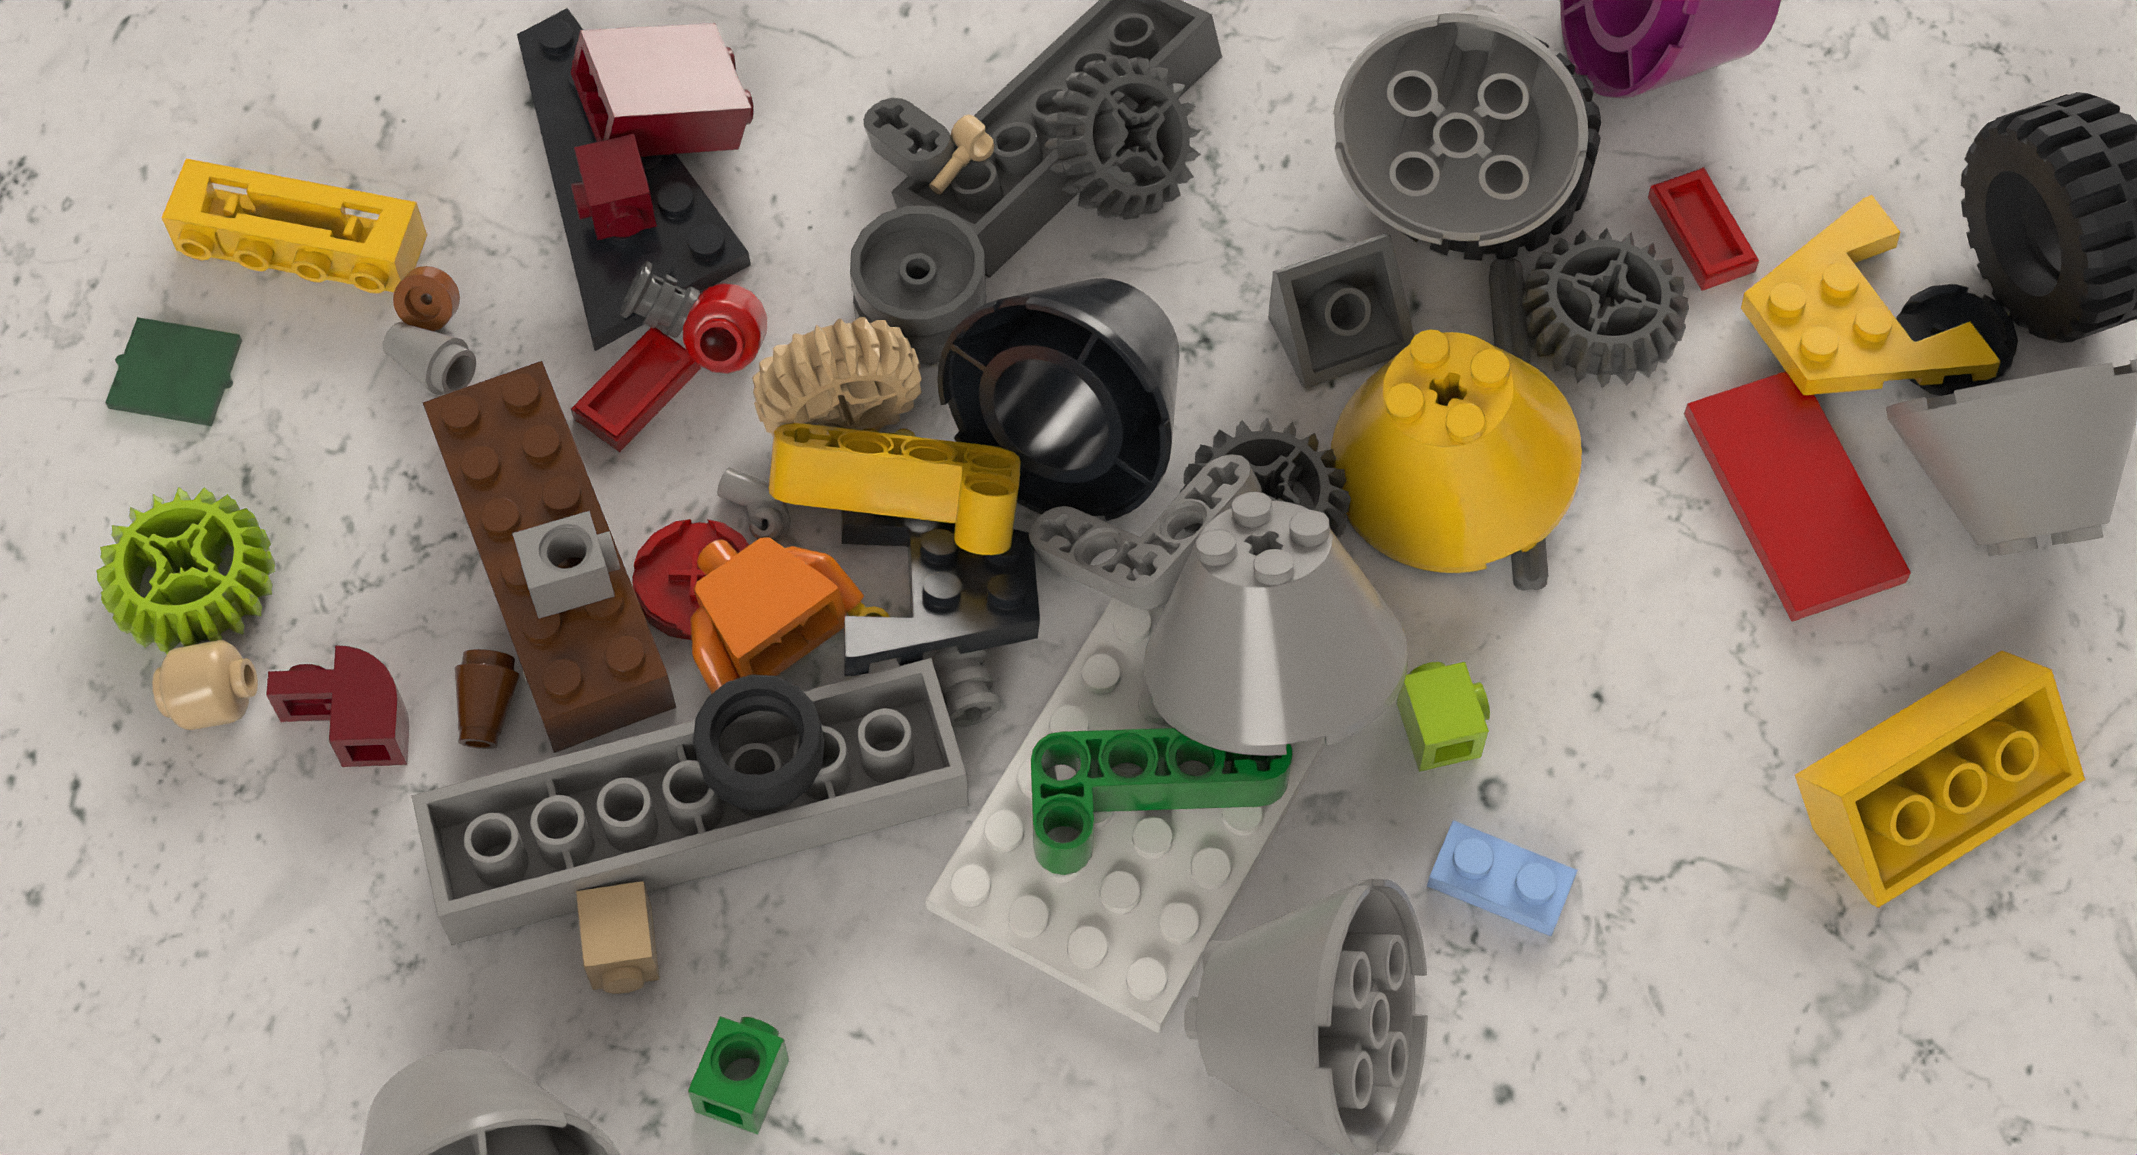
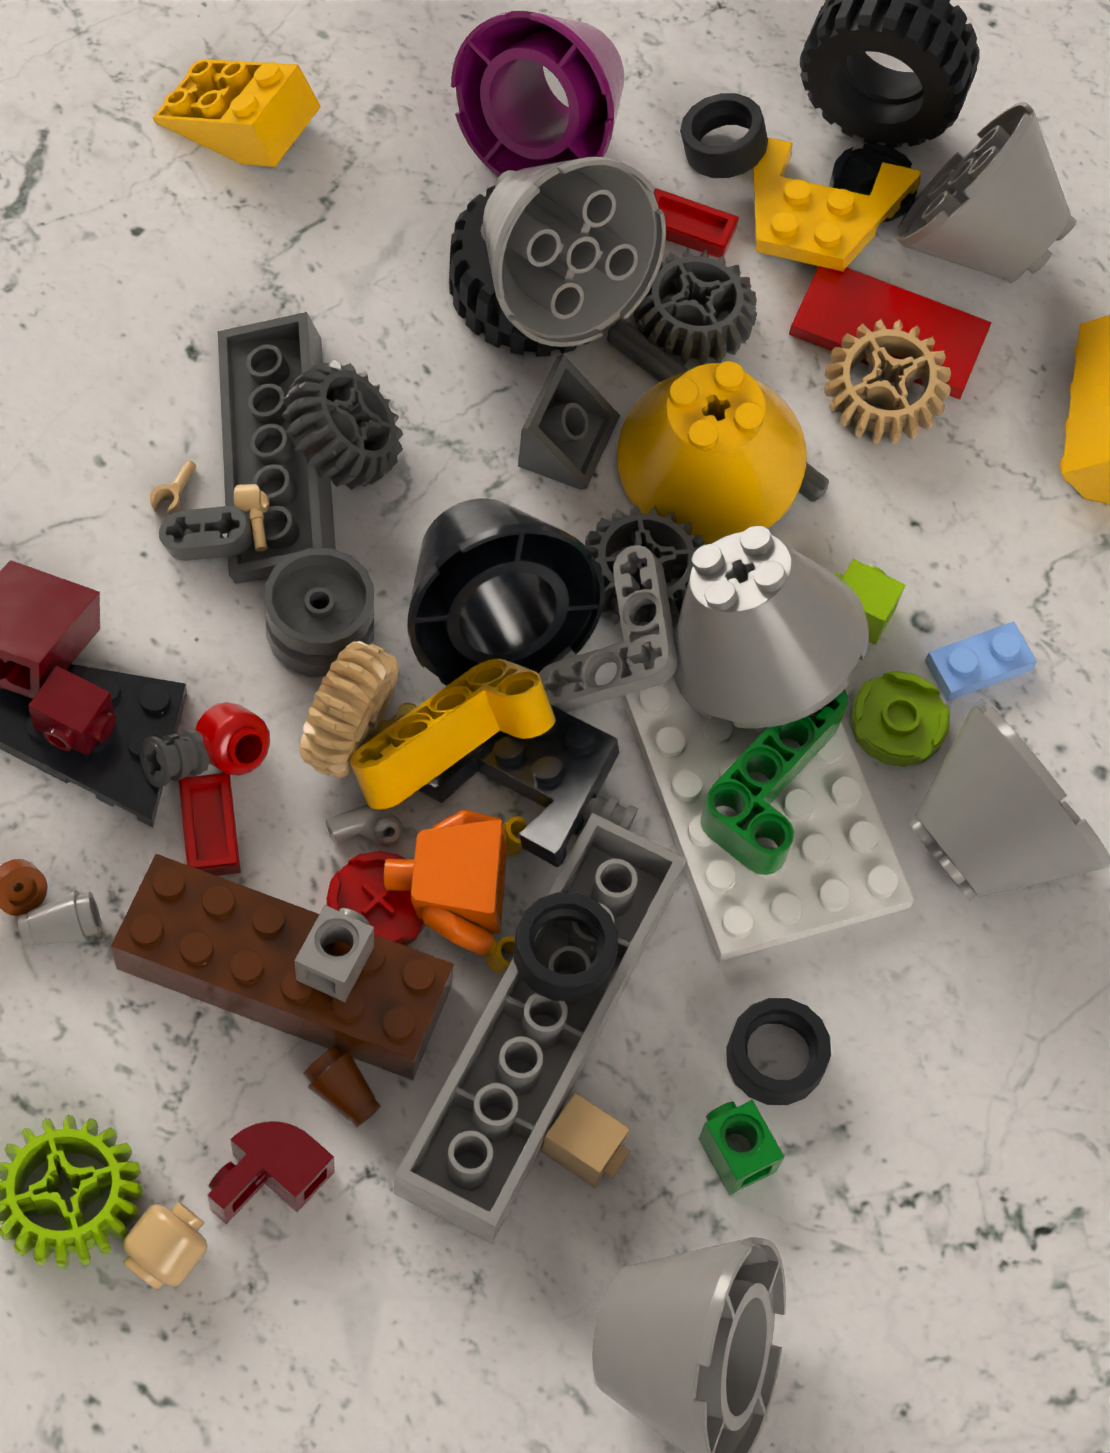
camera: 55 degrees left, 0 degrees up
none -> tan hand [150,460,197,515]
none -> black tyre [680,93,768,178]
none -> black tyre [726,998,831,1105]
none -> tan gear [824,319,951,445]
none -> lime tile [850,671,950,767]

